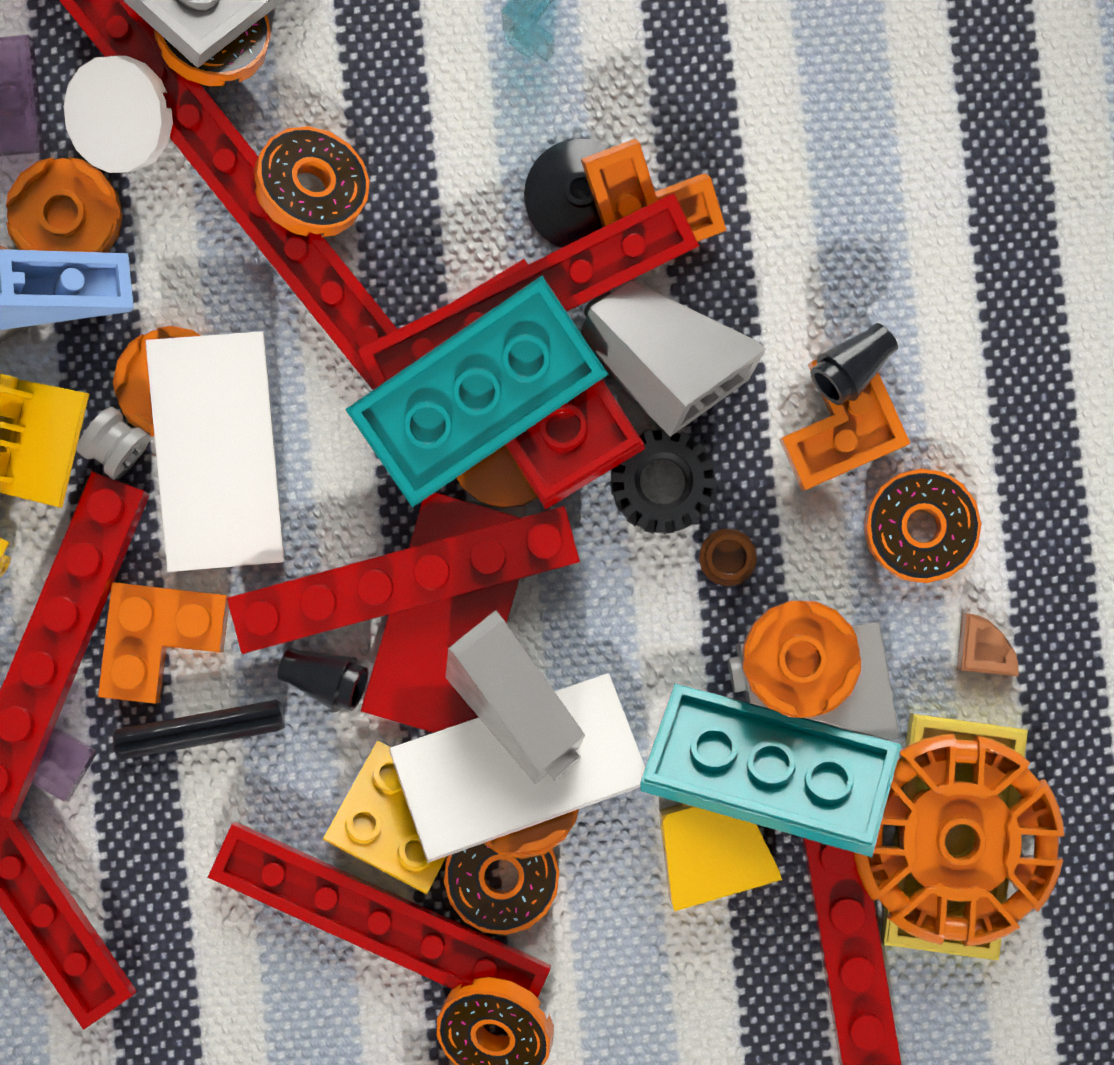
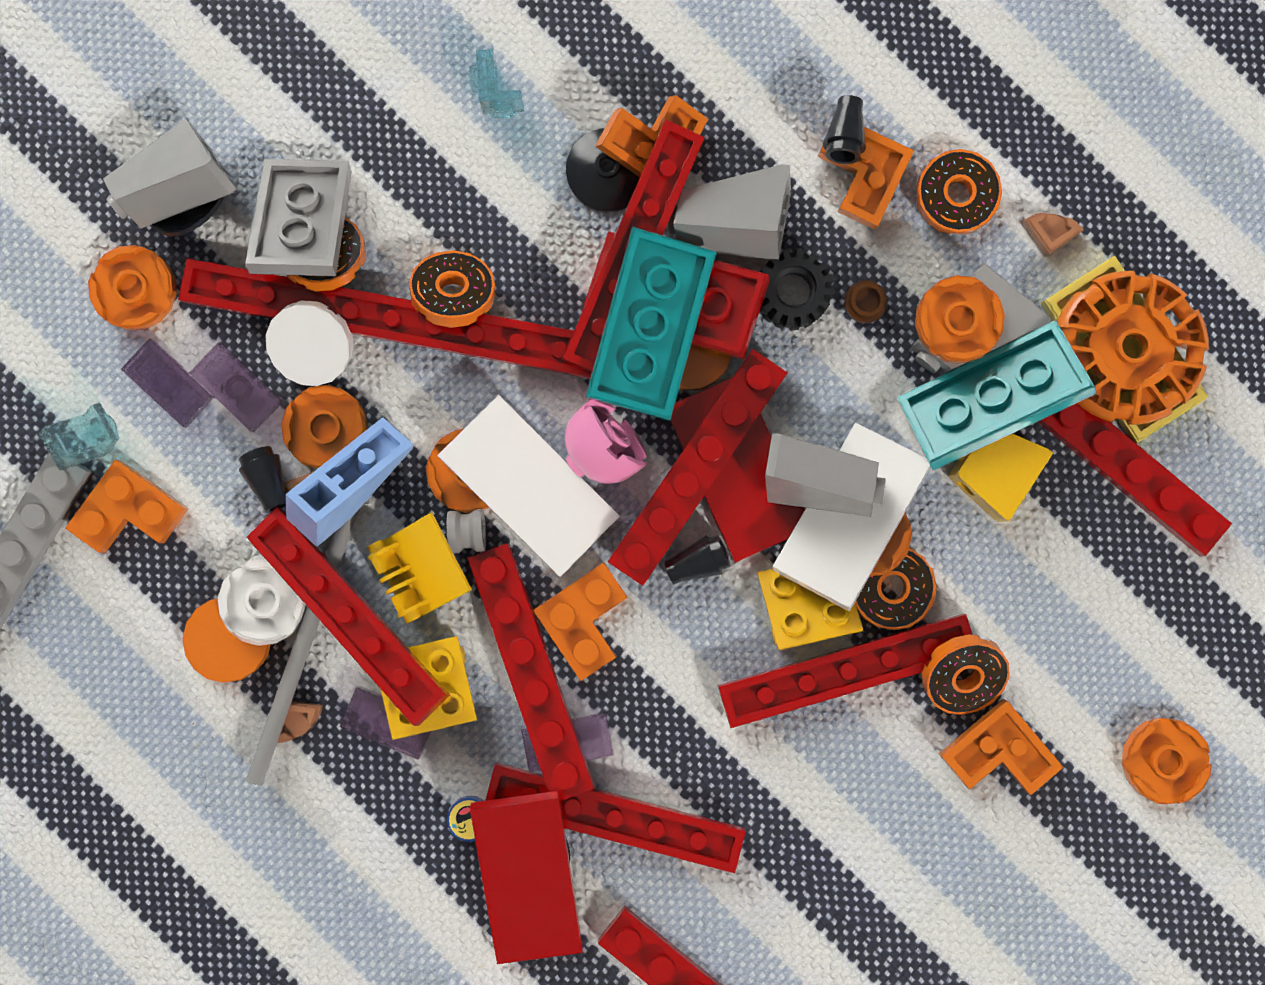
camera: 35 degrees left, 0 degrees up
black axle [113,700,285,760] -> none
none -> bright pink cylinder [565,399,647,484]

